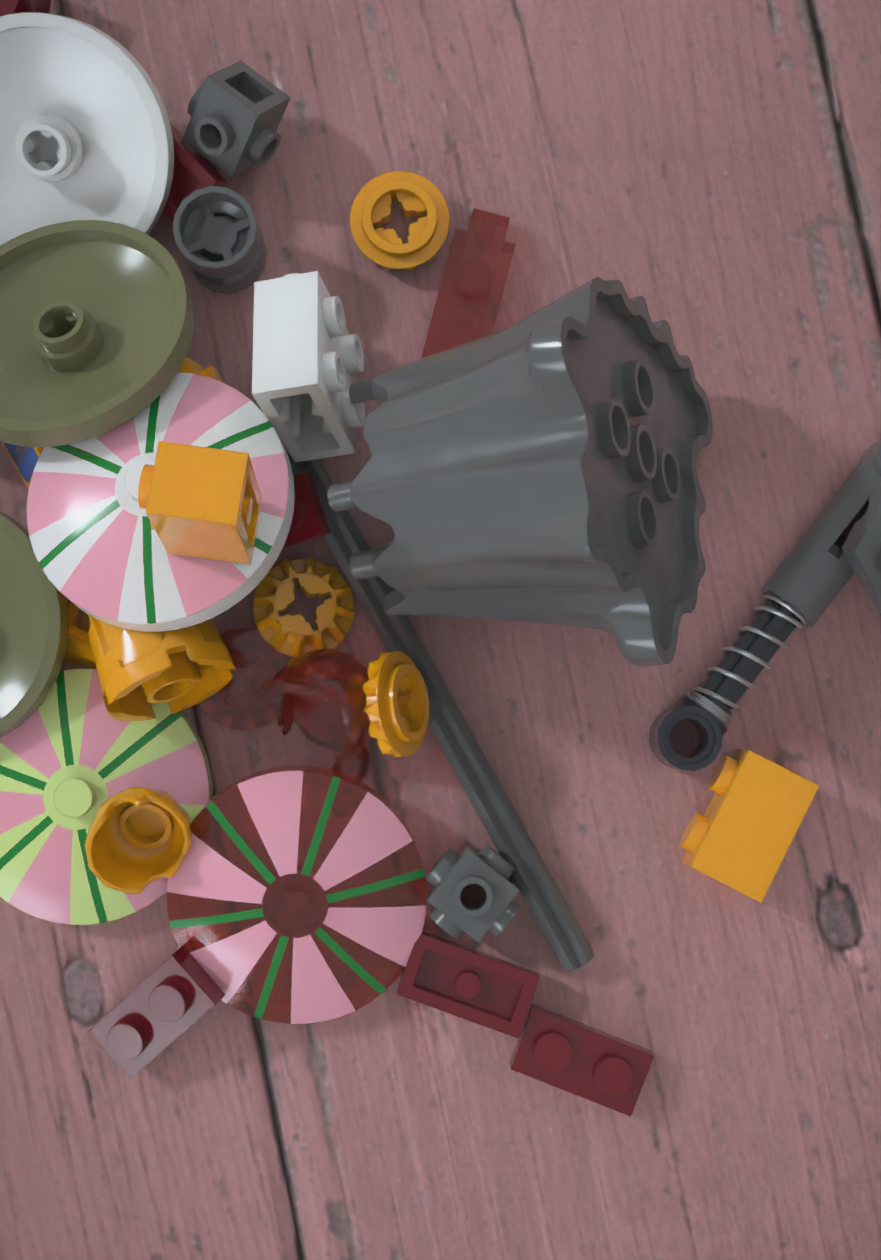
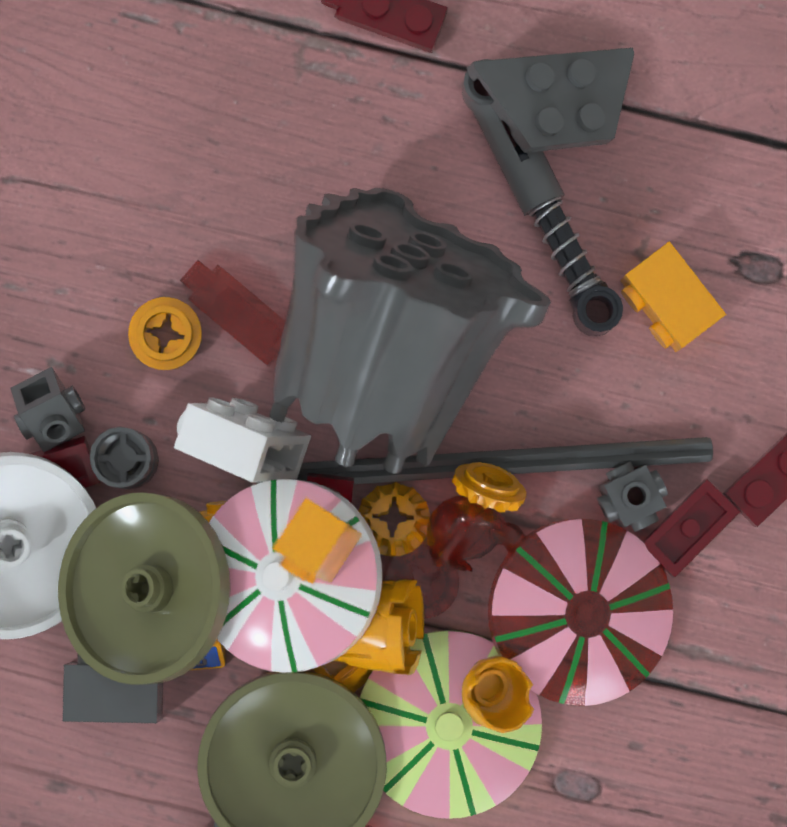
camera: 65 degrees left, 0 degrees up
plate [89,945,225,1079] -> none

